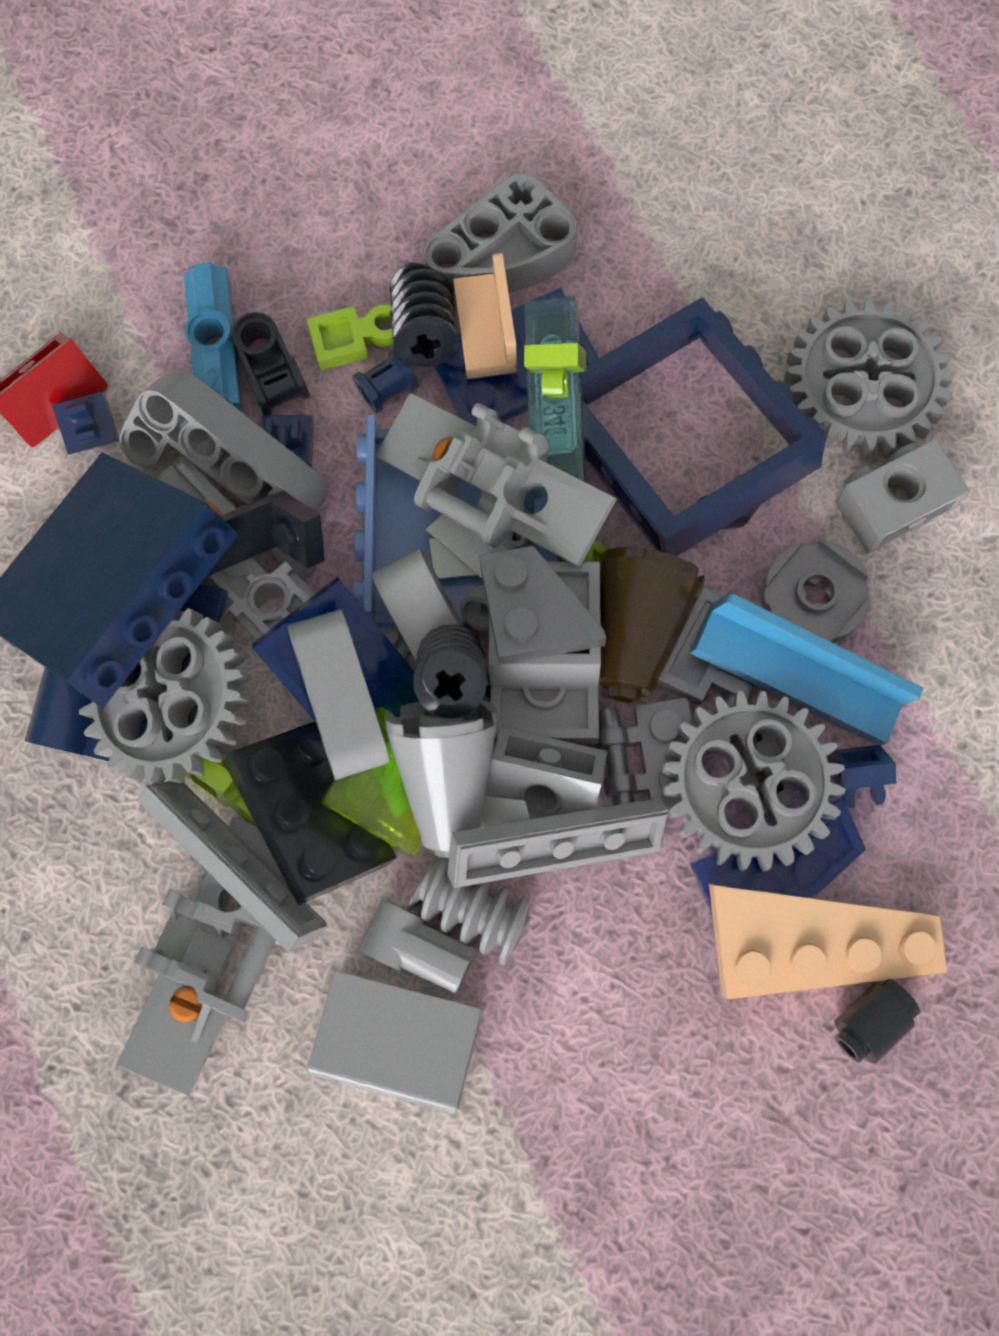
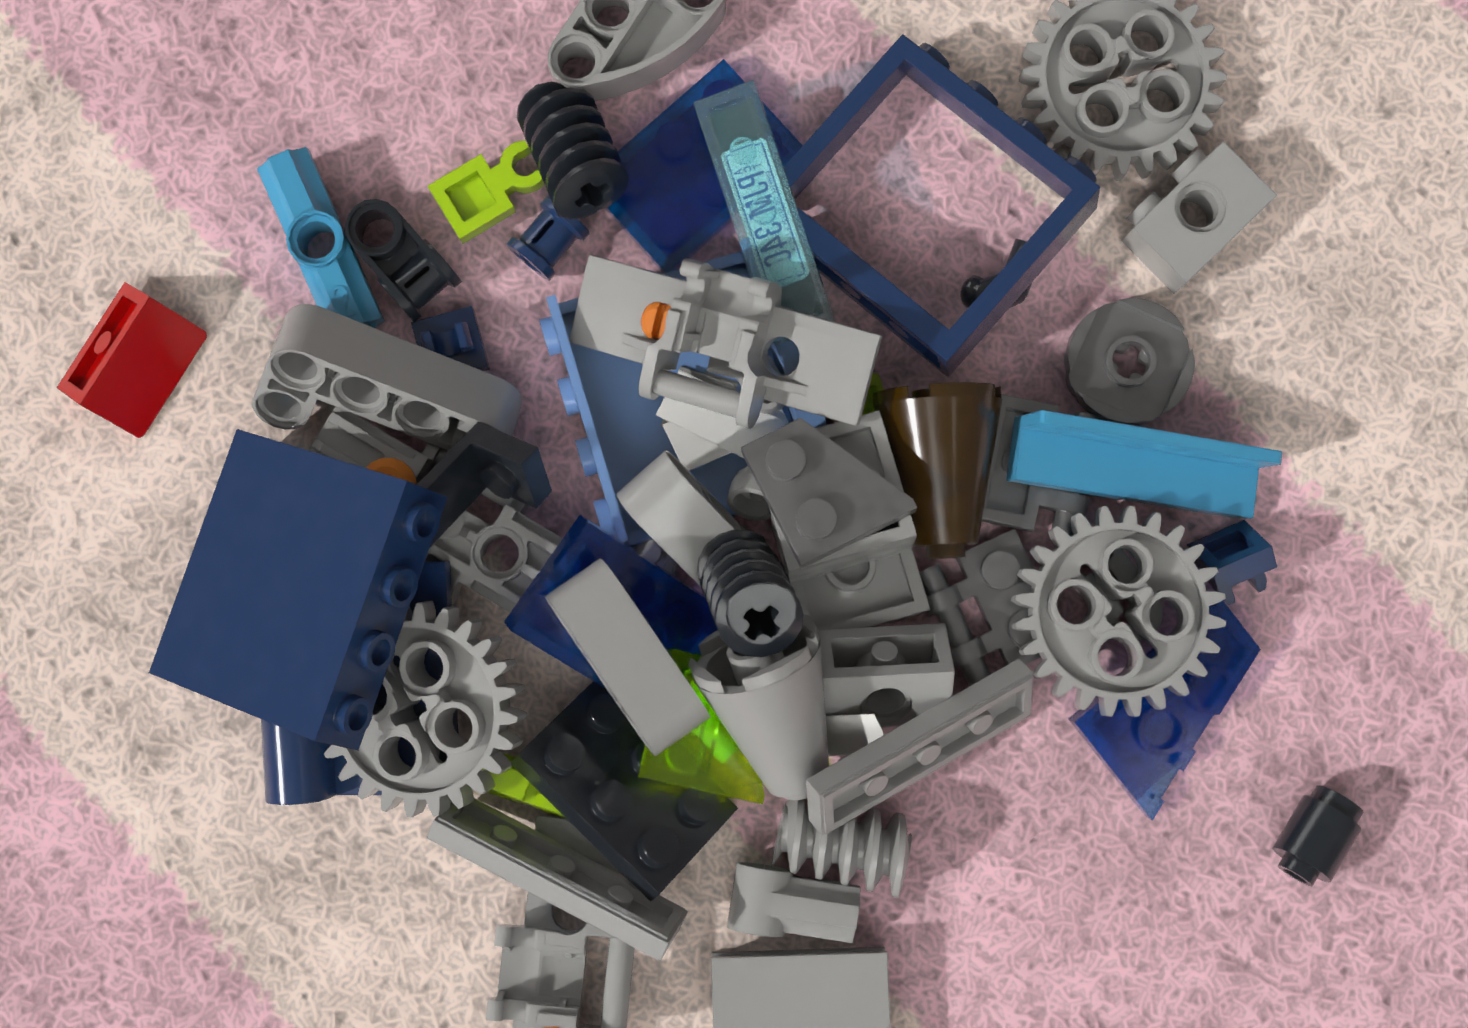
camera: 25 degrees left, 10 degrees up
dark blue tile [52,392,119,455] -> none
light nougat panel [453,253,517,379] -> none
lime tile [524,343,586,399] -> none
light nougat wing [709,884,947,999] -> none

